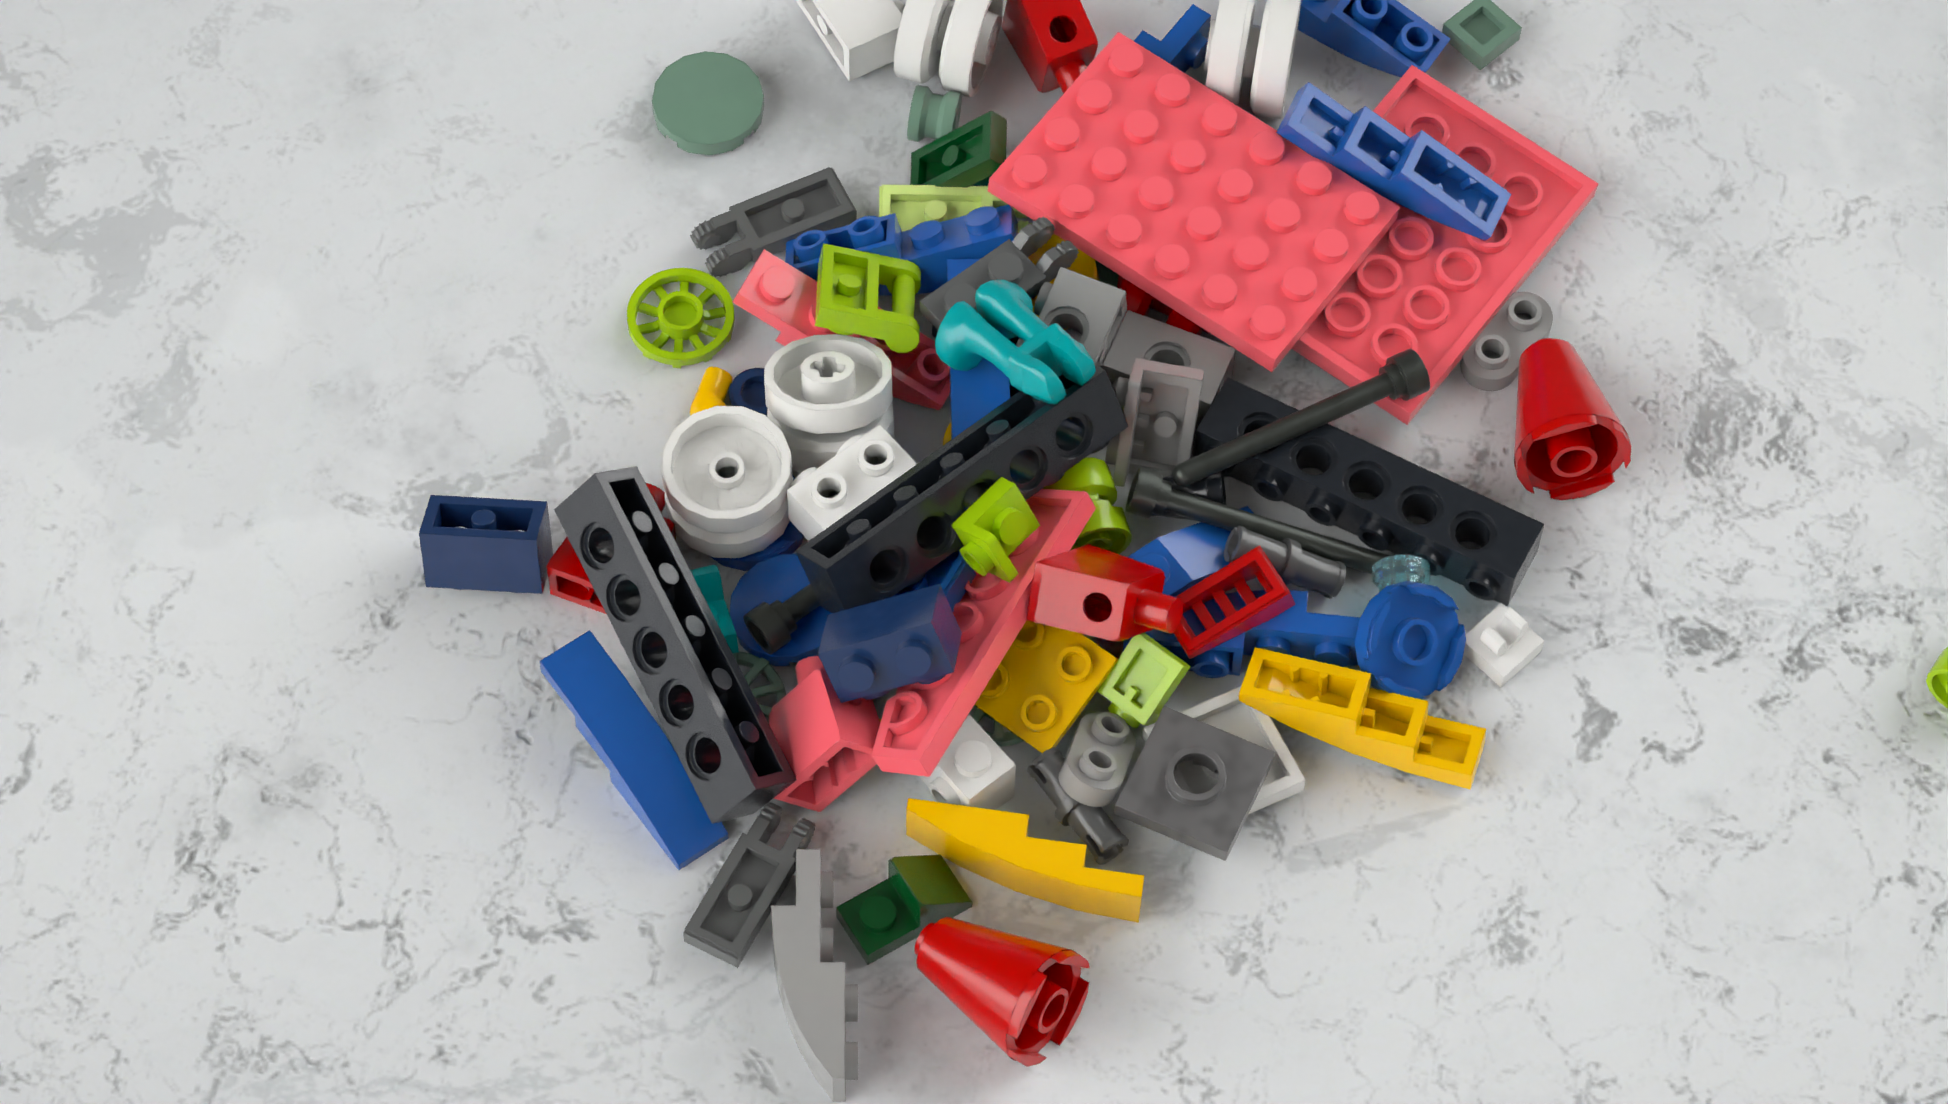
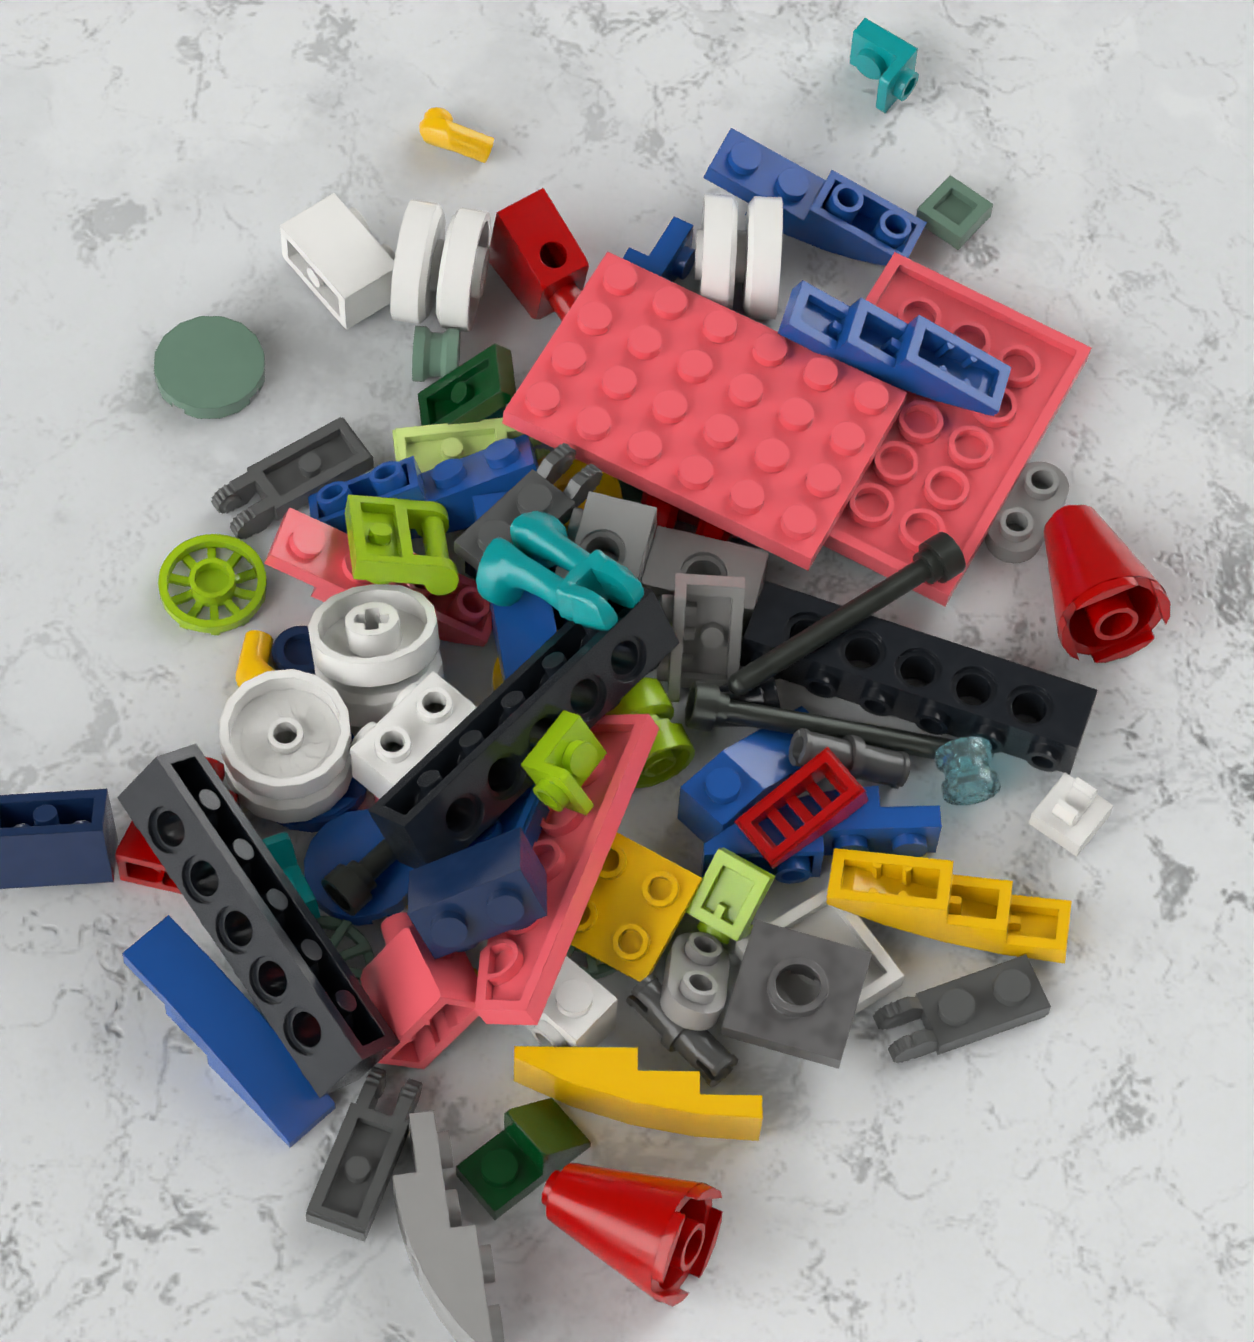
camera: 10 degrees left, 0 degrees up
red torso [1026,544,1183,641] -> none
blue tile [1355,581,1466,700] -> none
none -> dark grey hinge [873,955,1051,1063]

